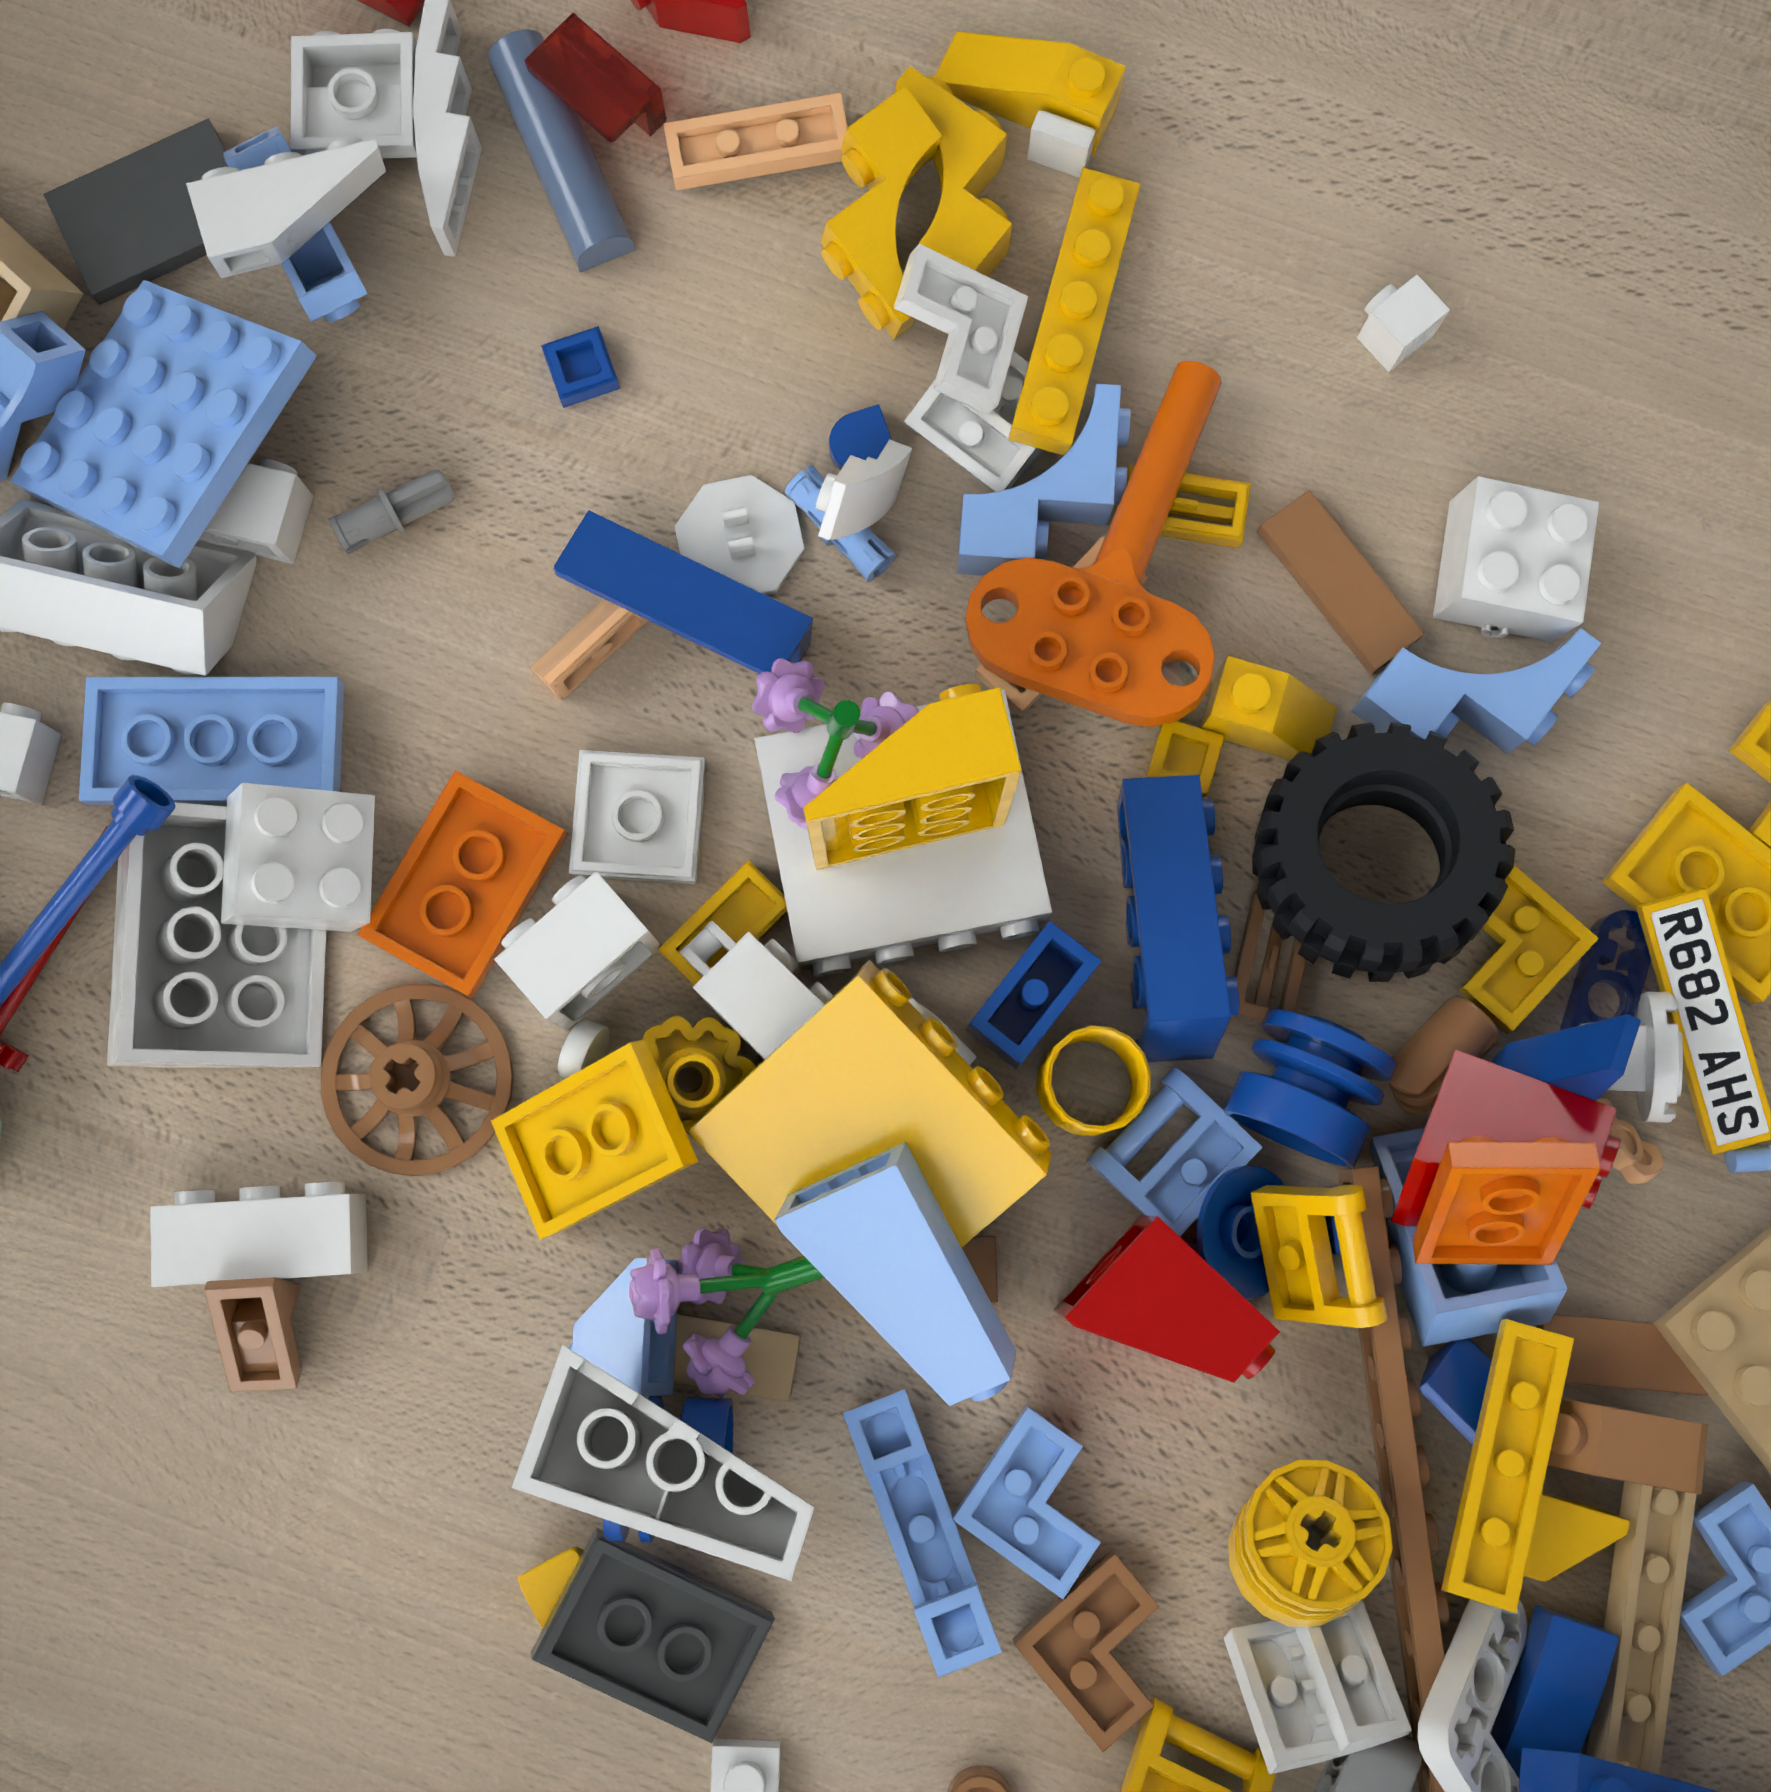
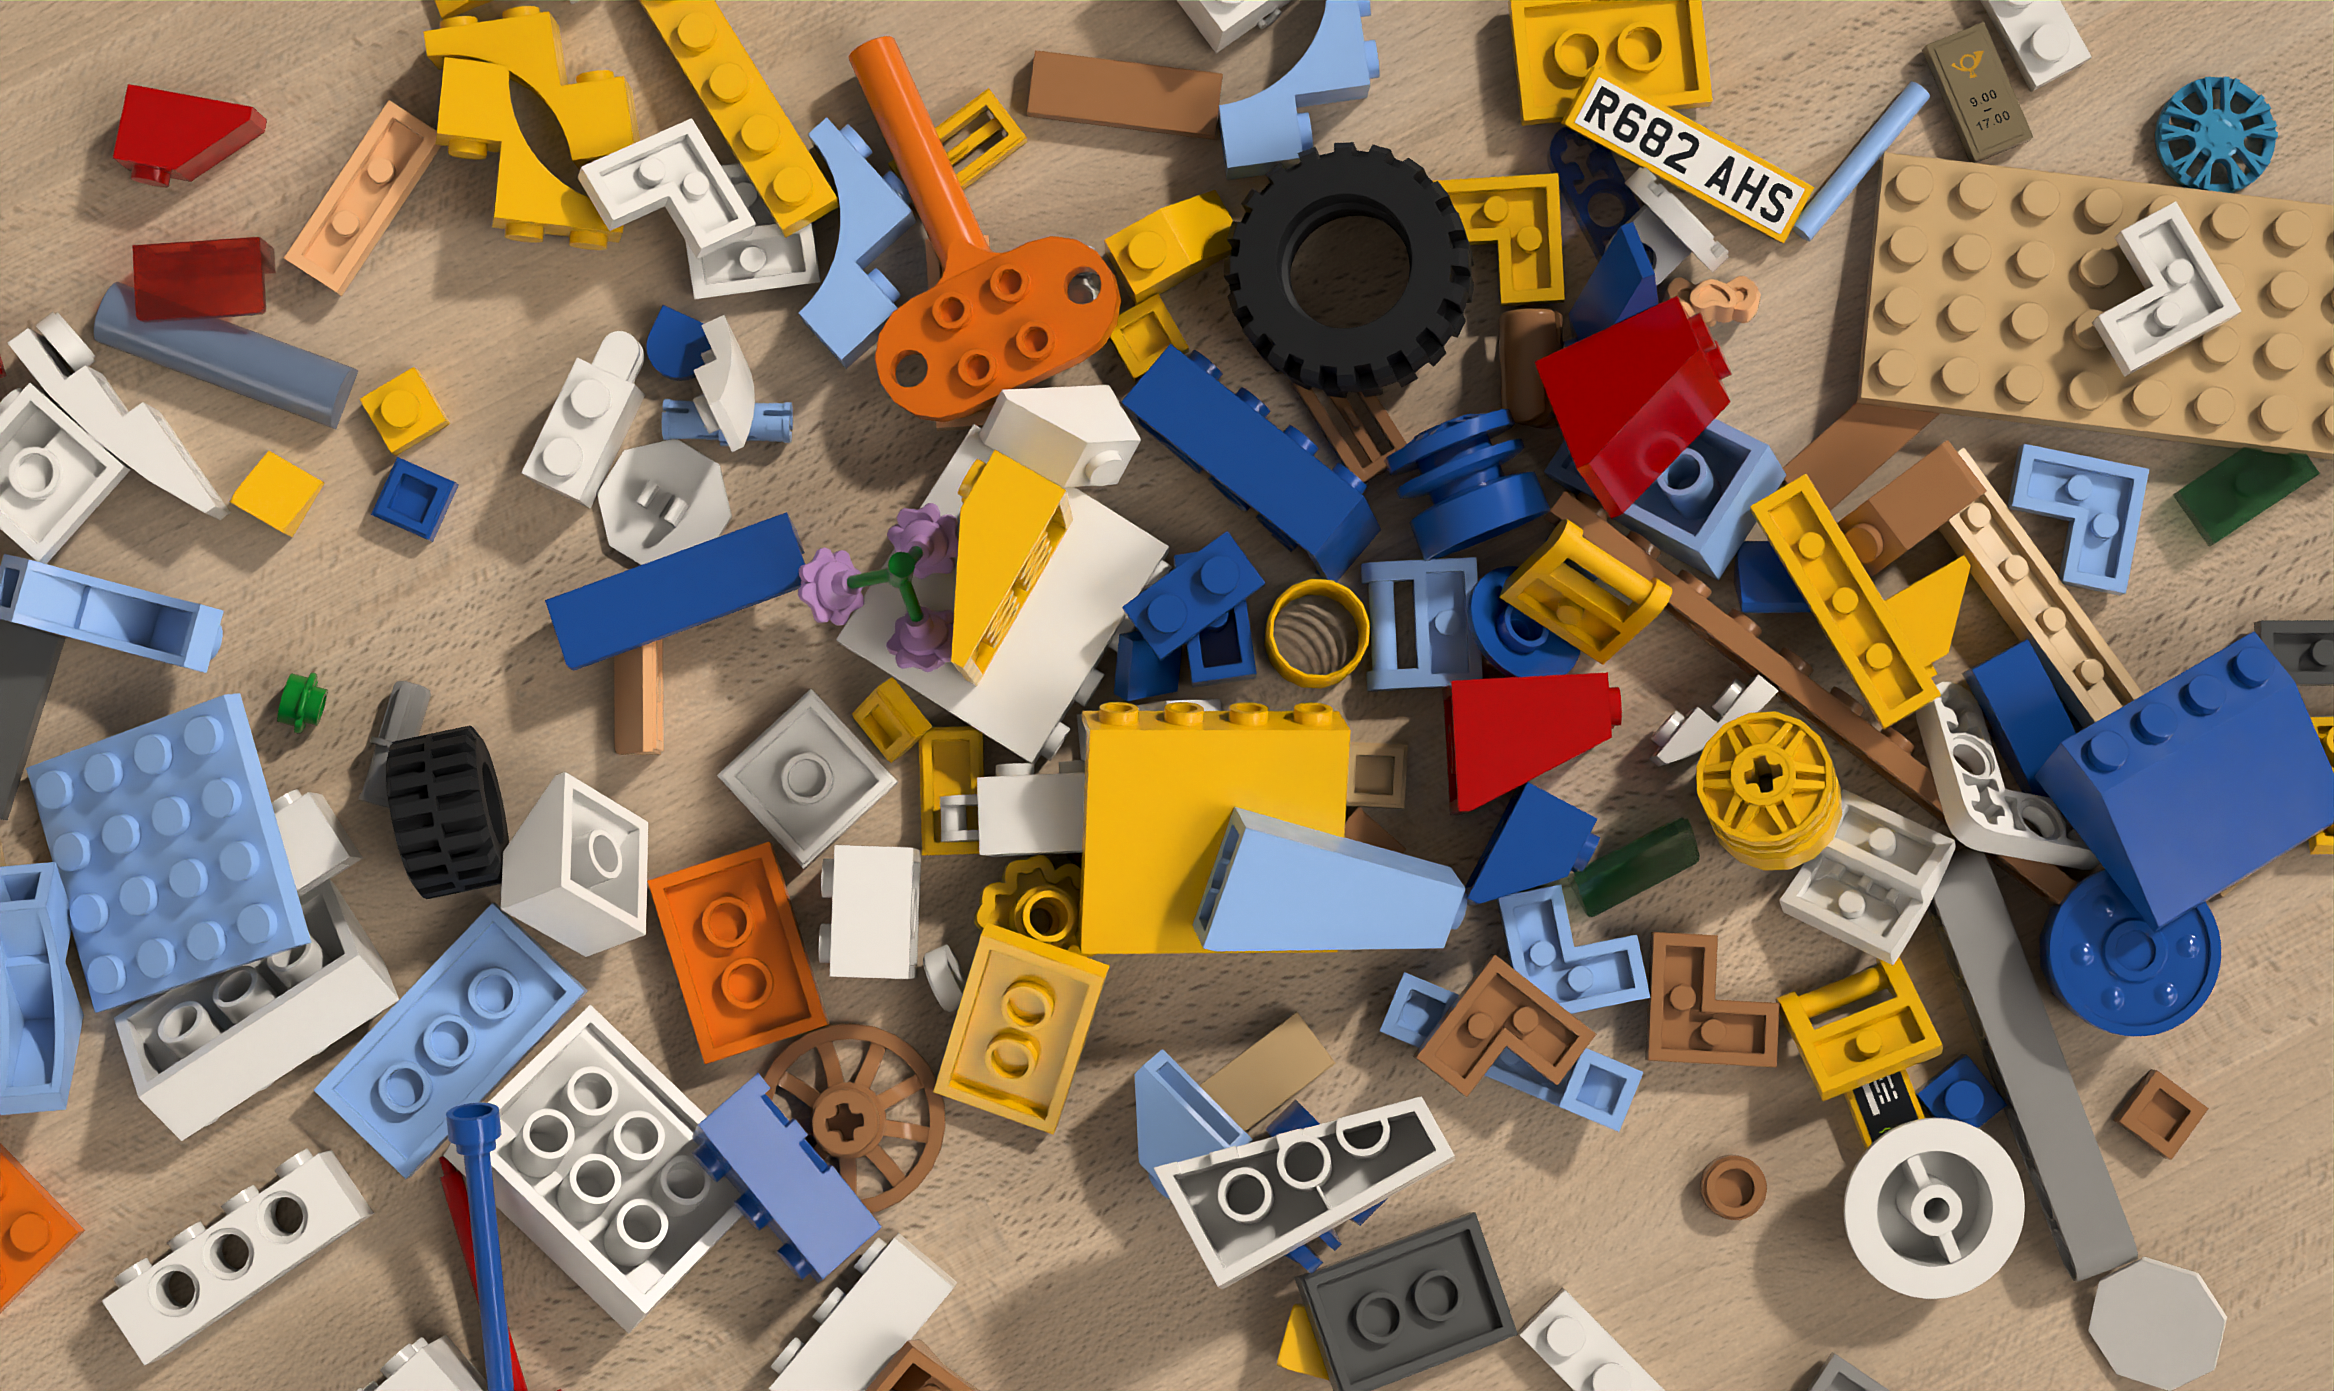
camera: 45 degrees left, 5 degrees up
white slope [186,137,386,278] -> none
white brick [221,783,375,932] -> none
lavender plant [629,1228,825,1398] -> none
orange plate [1412,1136,1601,1265] -> none
none -> white tile [35,312,96,372]
none -> yellow slope [229,450,325,537]
none -> green plate [277,672,328,734]
none -> yellow plate [360,367,450,456]
none -> black tyre [386,725,509,900]
none -> white slope [501,772,648,957]
none -> white brick [522,331,645,509]
none -> wedge [692,1073,882,1283]
none -> yellow tile [852,676,932,763]
none -> white slope [979,385,1141,487]
none -> blue tile [1114,631,1182,701]
none -> blue plate [1122,531,1266,661]
none -> tan tile [1346,742,1408,809]
none -> medium nougat plate [1413,954,1597,1097]
none -> blue slope [1465,782,1600,905]
none -> clear green slope [1567,817,1700,917]
none -> white slope [1649,674,1778,767]

